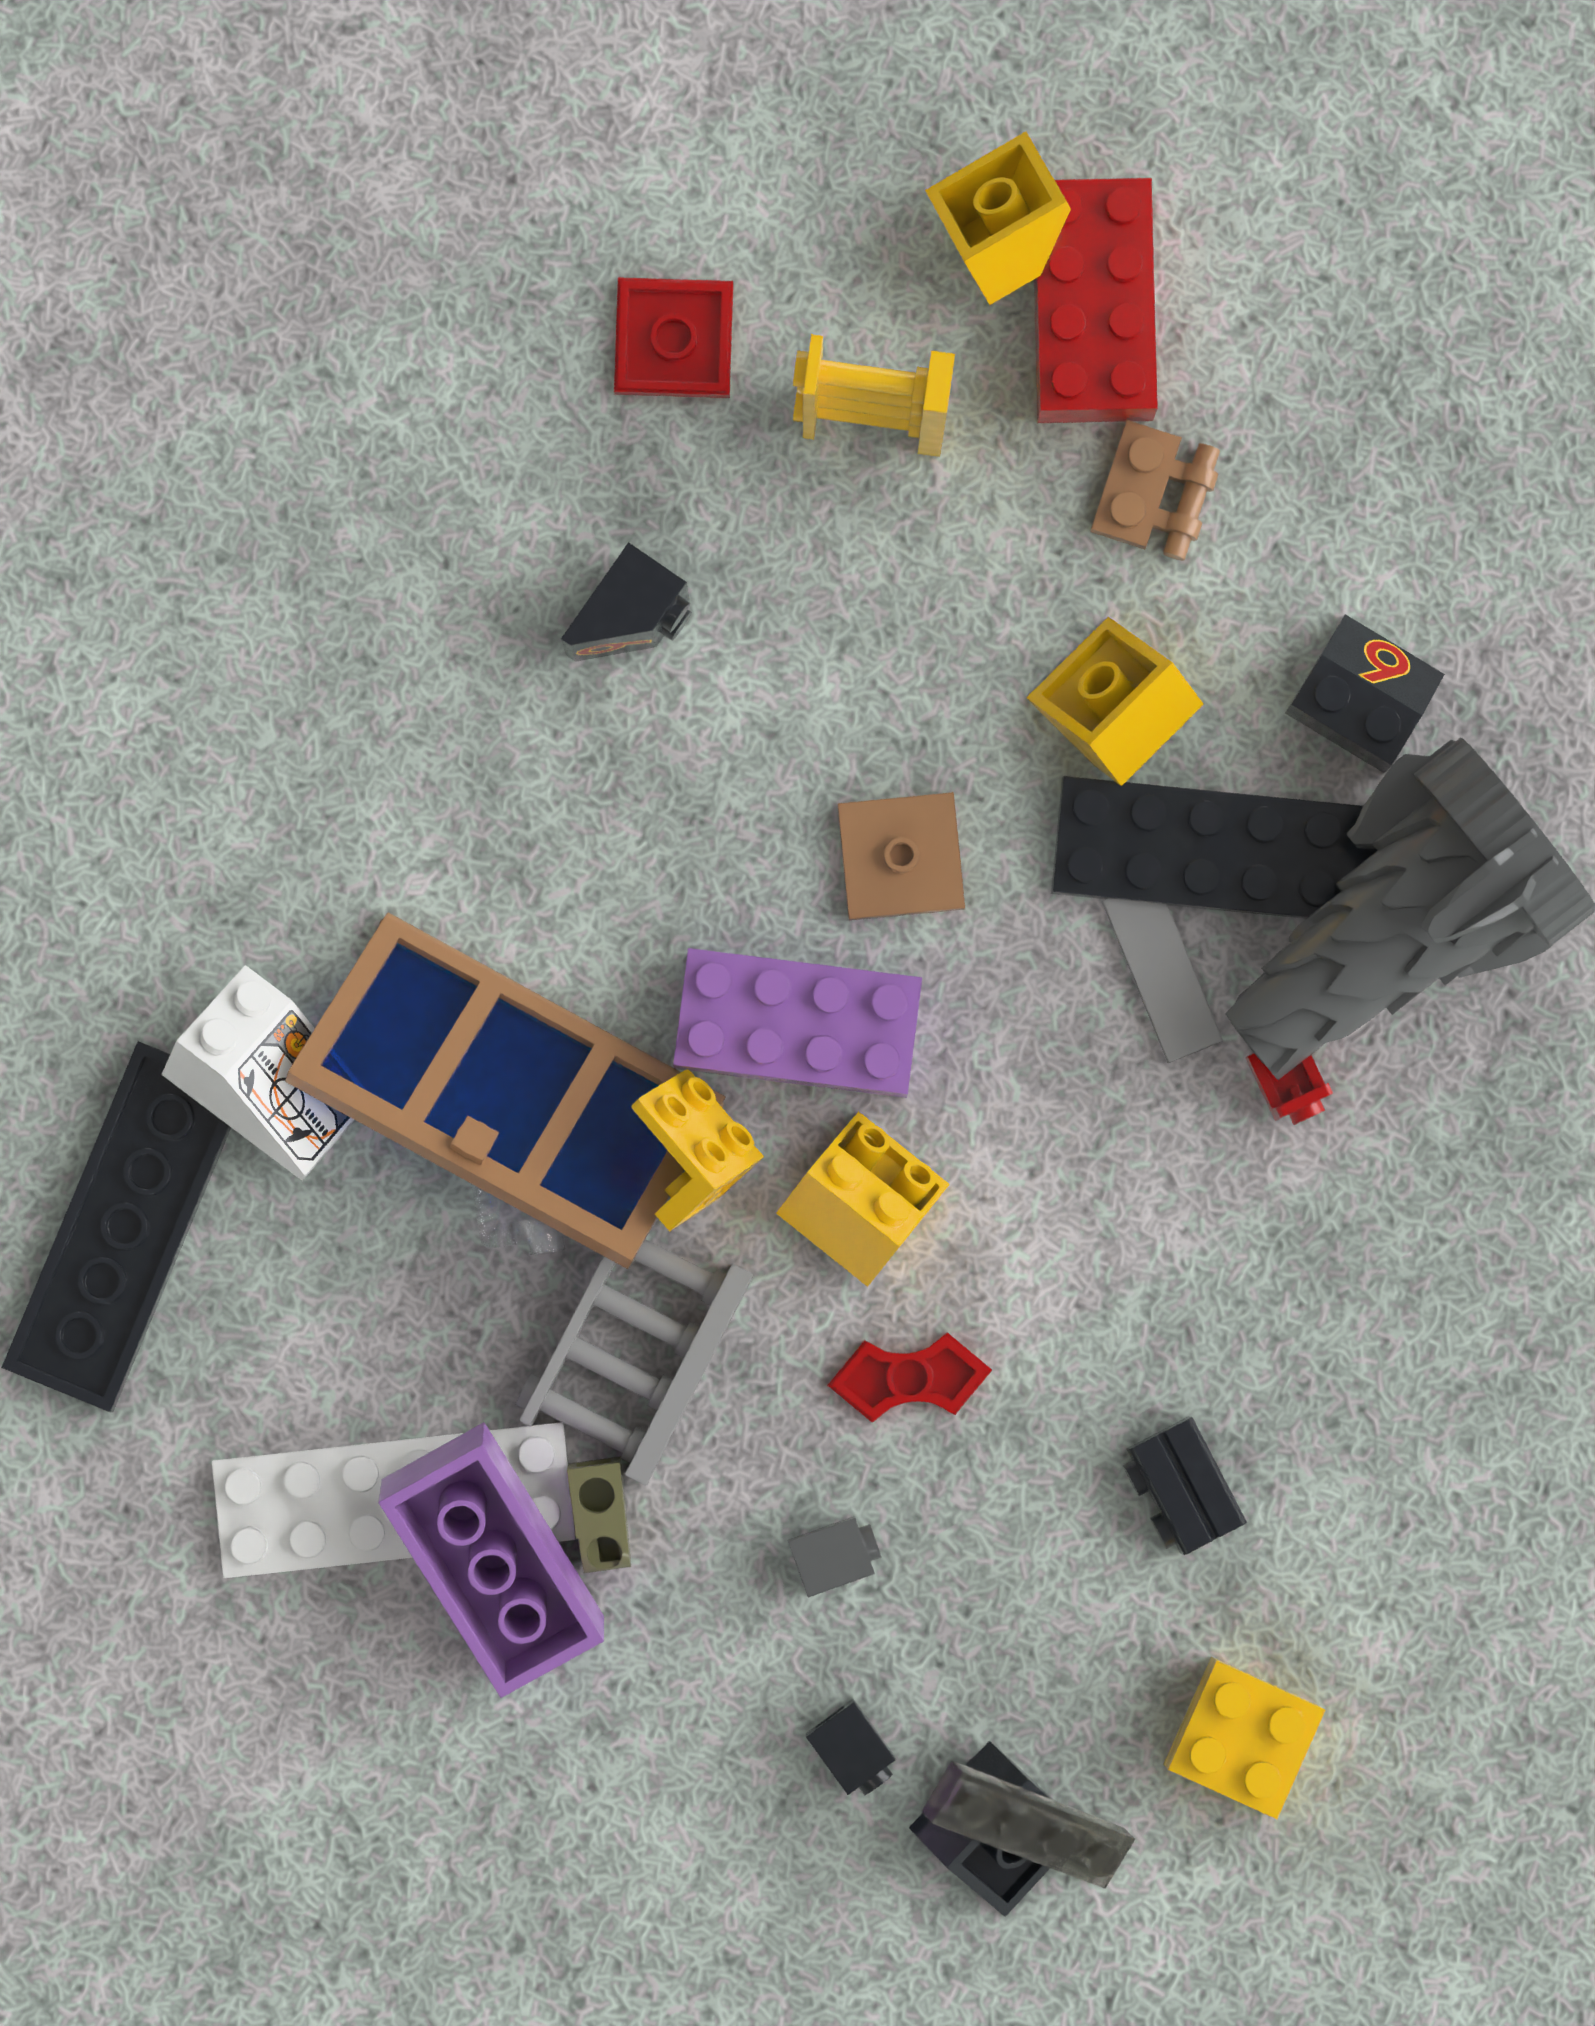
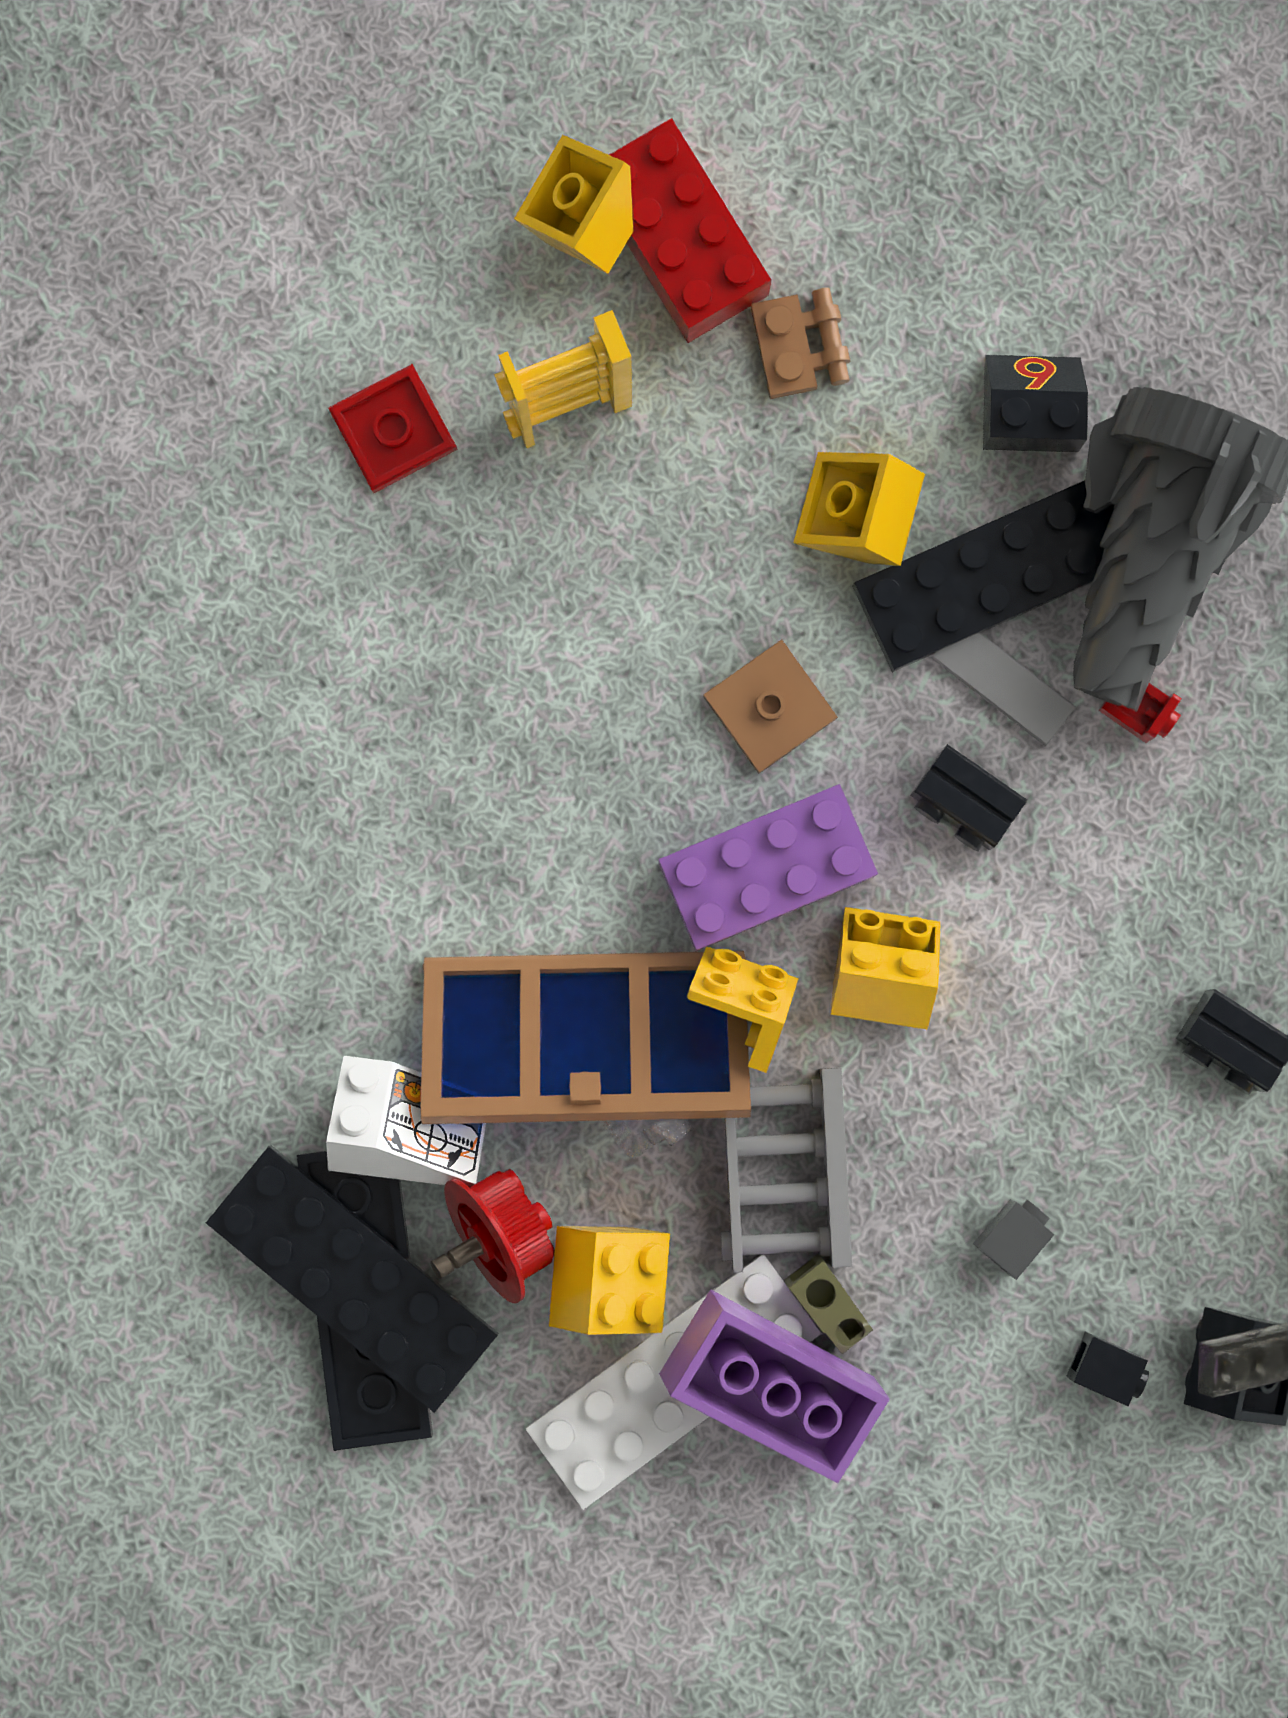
camera: 30 degrees left, 0 degrees up
black slope [561,542,692,662] -> none
red tile [827,1332,992,1423] -> none
none -> black plate [206,1145,499,1413]
none -> red piece [430,1169,555,1304]
none -> yellow brick [549,1226,670,1335]
none -> black brick [910,744,1027,852]

